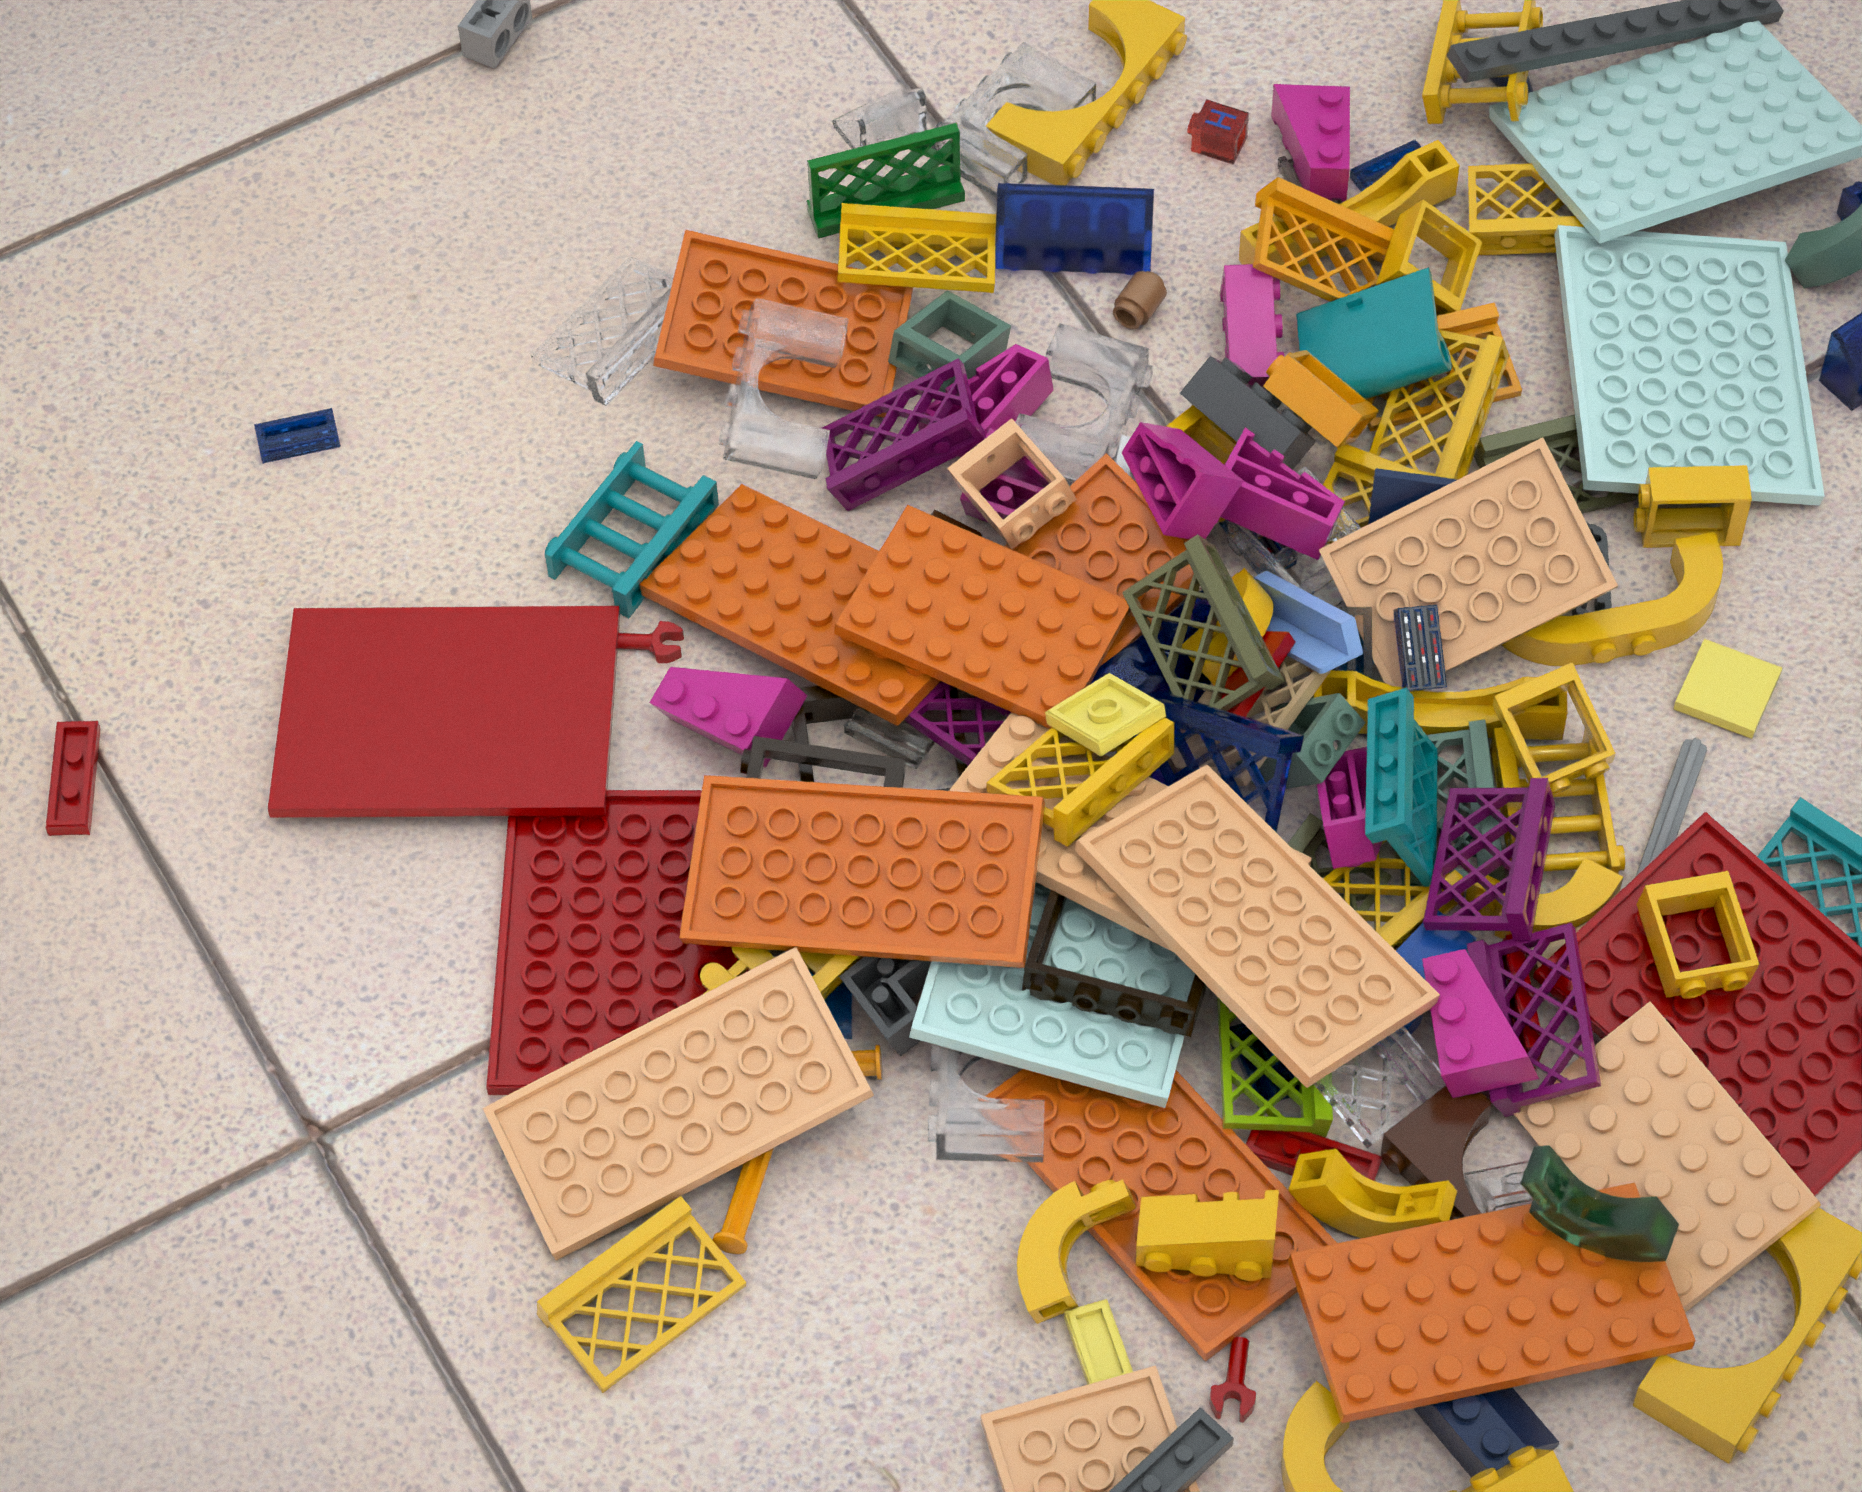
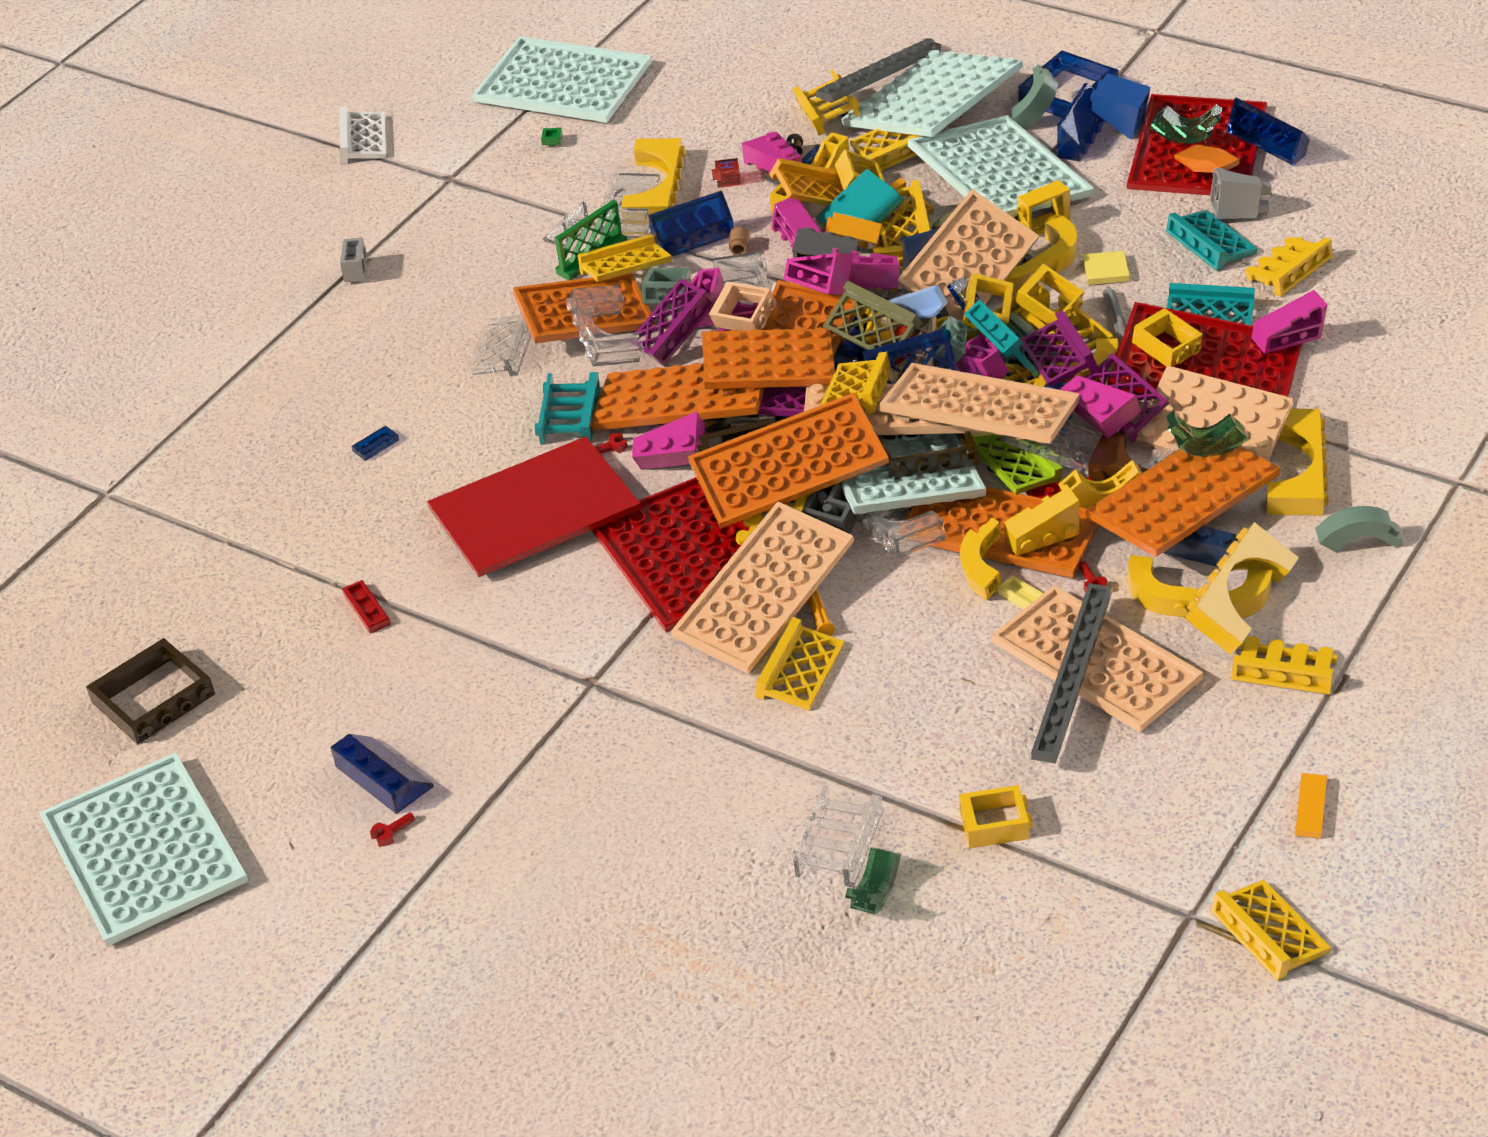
camera: 25 degrees left, 15 degrees down
light yellow tile [1045,673,1166,756] -> none
none -> black bush [786,134,803,156]
none -> yellow window [962,273,1014,329]

